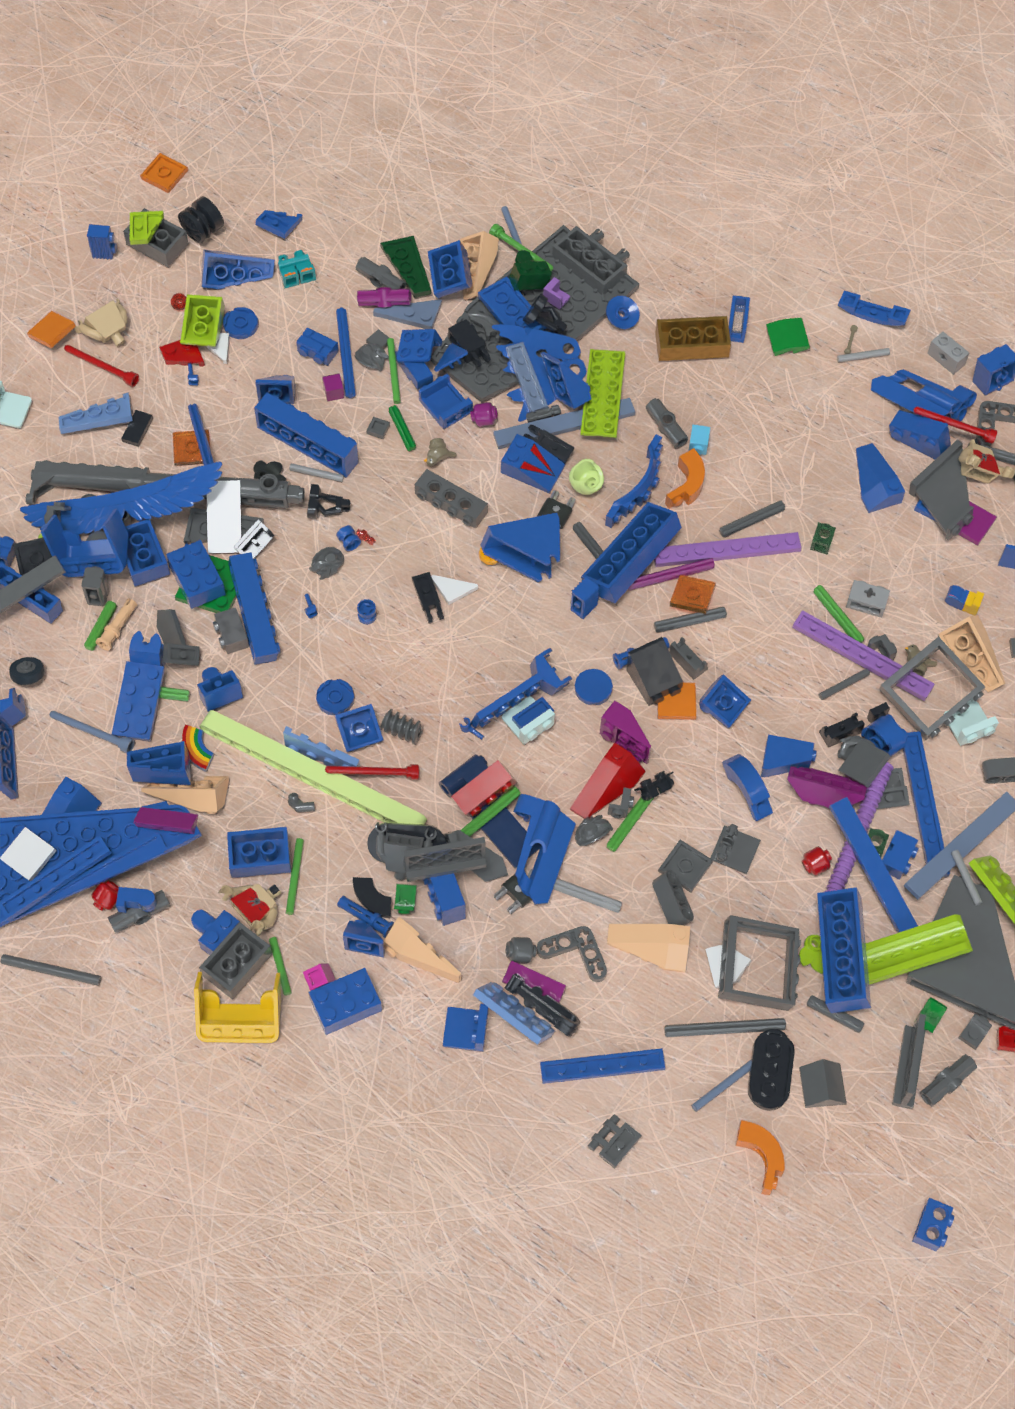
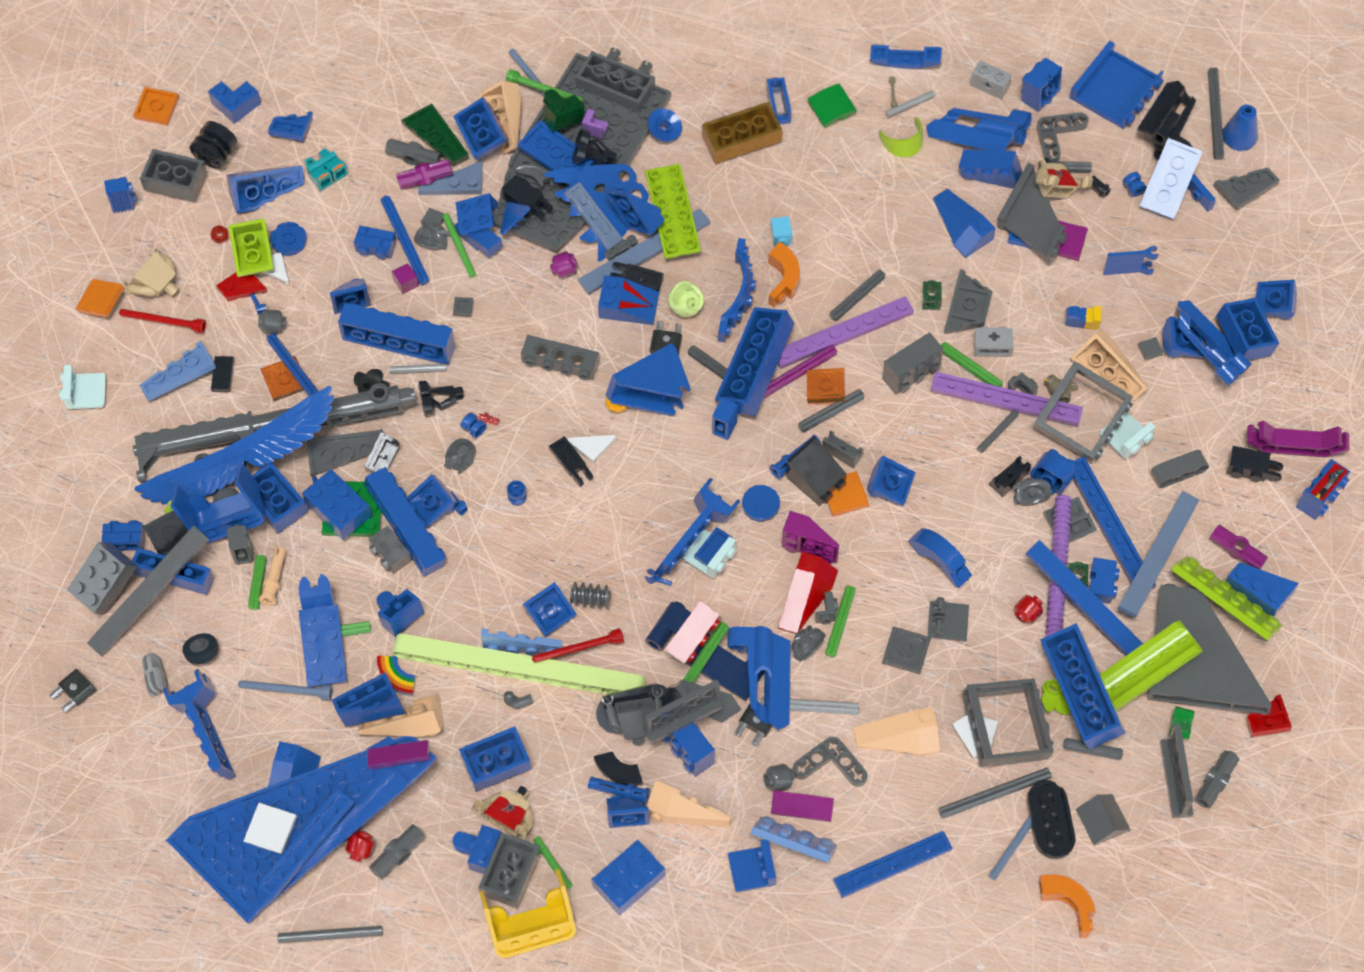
camera: 15 degrees left, 0 degrees up
dark grey bracket [44,502,71,524] -> none
blue leg [116,887,157,913] -> none
lime wing [130,211,164,245] -> none
dark grey piece [156,609,200,666] -> none
white sticker [207,480,241,553] -> none
bright green bar [286,838,304,915] -> none
dark pink brick [303,963,336,991] -> none
blue tile [316,679,354,716] -> none
green axle [389,405,416,452] -> none
green bracket [394,883,417,914] -> none
blue panel [419,374,473,430] -> none
dark tan animal [424,438,457,467] -> none
black piece [504,973,580,1037] -> none
dark grey plate [587,1114,642,1169] -> none
black hinge [634,771,674,801] -> none
dark grey piece [646,398,688,448] -> none
dark grey beam [652,870,694,926] -> none
blue slope [761,734,817,778] -> none
magenta wedge [787,766,867,809] -> none
dark grey tile [839,739,891,788] -> none
black plate [867,702,890,724] -> none
blue brick [912,1198,955,1252] -> none
red piece [913,407,997,444] -> none
light grey bar [951,850,983,906] -> none
dark grey bracket [958,1014,992,1050] -> none
none -> blue brick [208,81,261,124]
none -> dark grey head [258,309,286,334]
none -> blue slope [406,474,456,528]
none -> lime piece [879,117,923,158]
none -> dark grey brick [882,332,943,395]
none -> dark grey wing [944,269,993,333]

